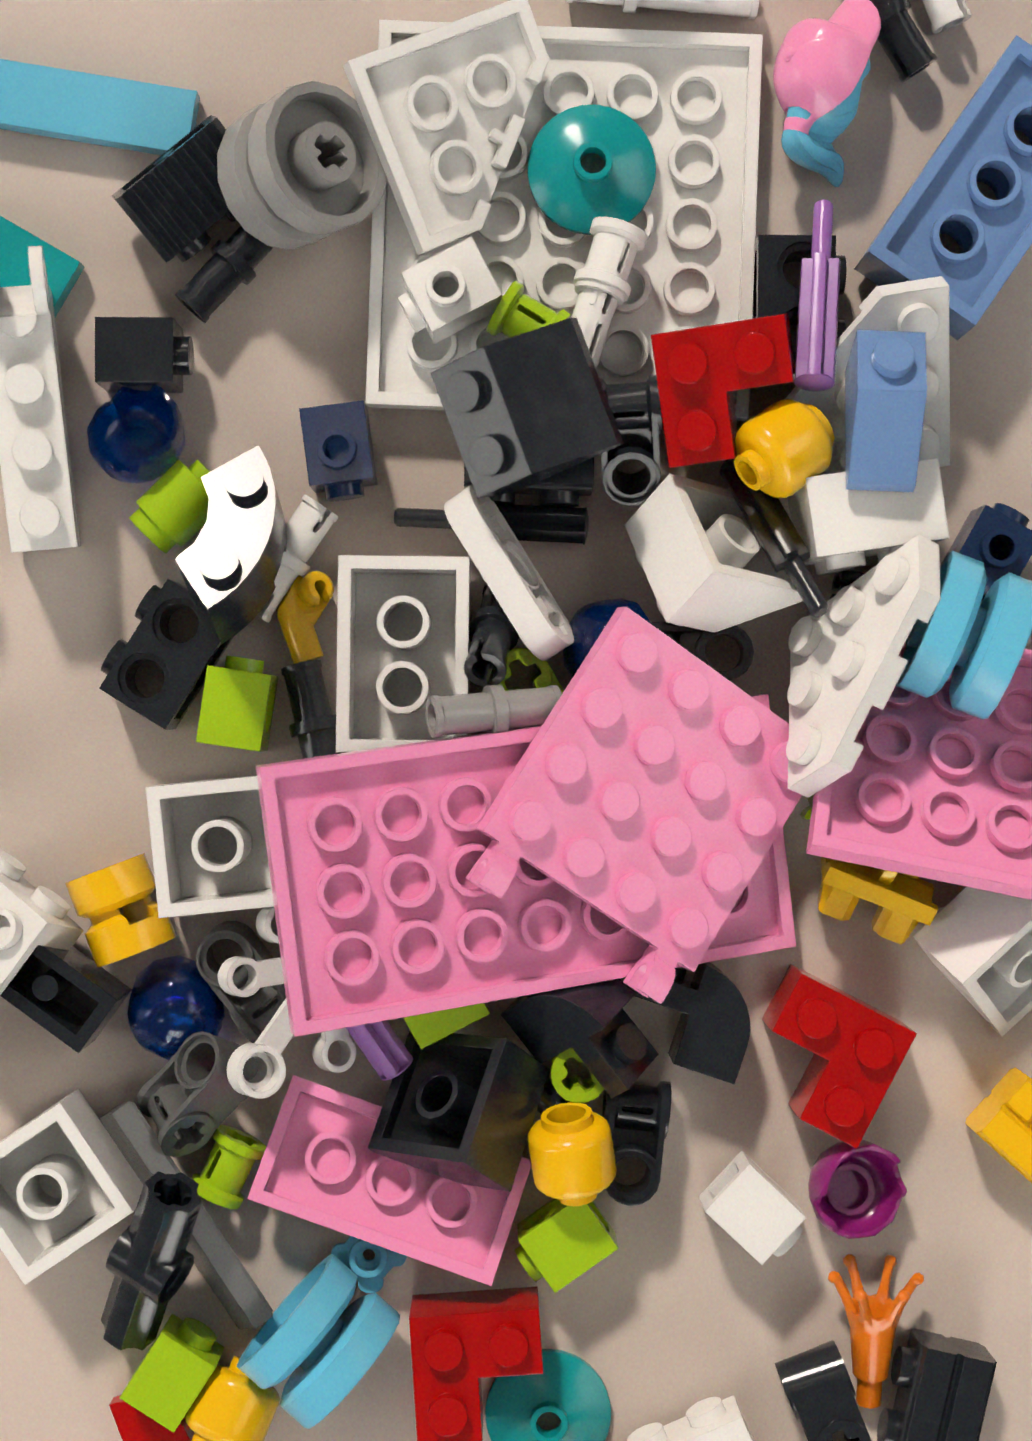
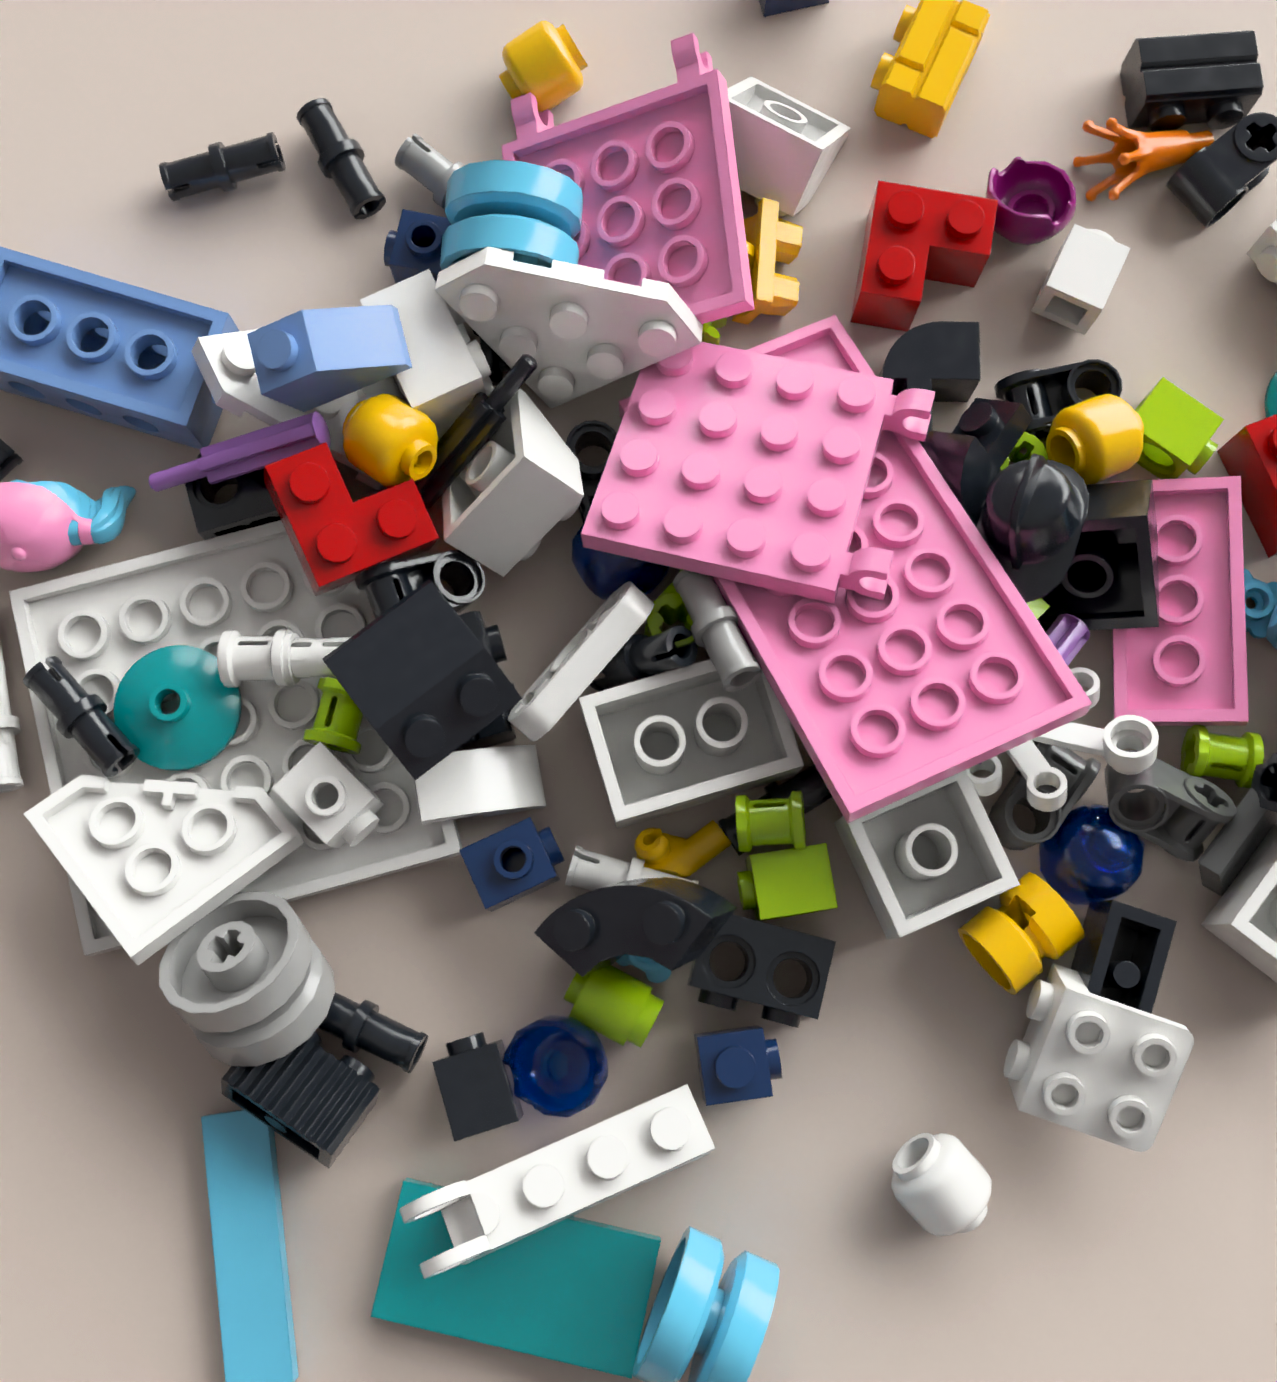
camera: 110 degrees left, 10 degrees down
black axle [394,504,589,545] -> none
none -> black pin [23,656,140,777]
none -> white slope [413,745,546,825]
none -> dark blue brick [694,1025,782,1106]
none -> lime bush [735,790,806,852]
none -> black piece [976,454,1090,603]

